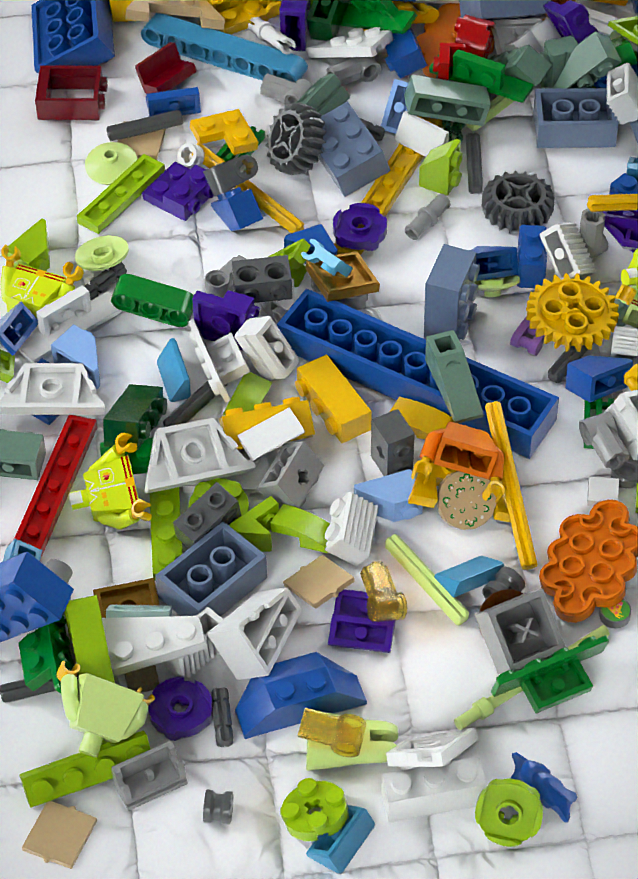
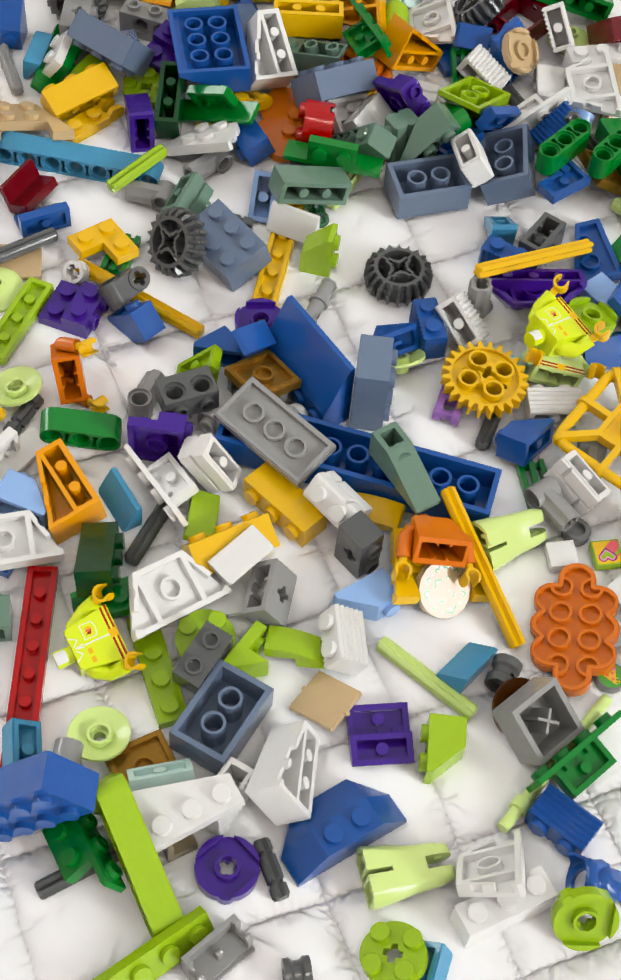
camera: 20 degrees left, 5 degrees up
yellowish green torso [56,661,155,757] -> none
white pin [248,17,295,55] -> none
clear yellow piece [297,707,367,757] -> none
medium azure plate [301,239,353,277] -> none
clear yellow piece [360,561,407,622] -> none
red bracket [433,43,466,80] -> none
dark grey axle [466,132,483,195] -> none
none -> light orange wedge [35,438,107,545]
none -> orange torso [50,337,110,413]
none -> yellowish green dish [67,706,131,762]
none -> lime axle [106,144,167,193]
none -> light grey tile [213,376,336,489]
none -> blue slope [231,319,277,358]
none -> blue slope [269,295,355,424]
none -> white brick [303,470,373,529]
none -> lime slope [418,713,467,784]
none -> yellowish green piece [471,509,547,571]
none -> blue brick [524,783,604,858]

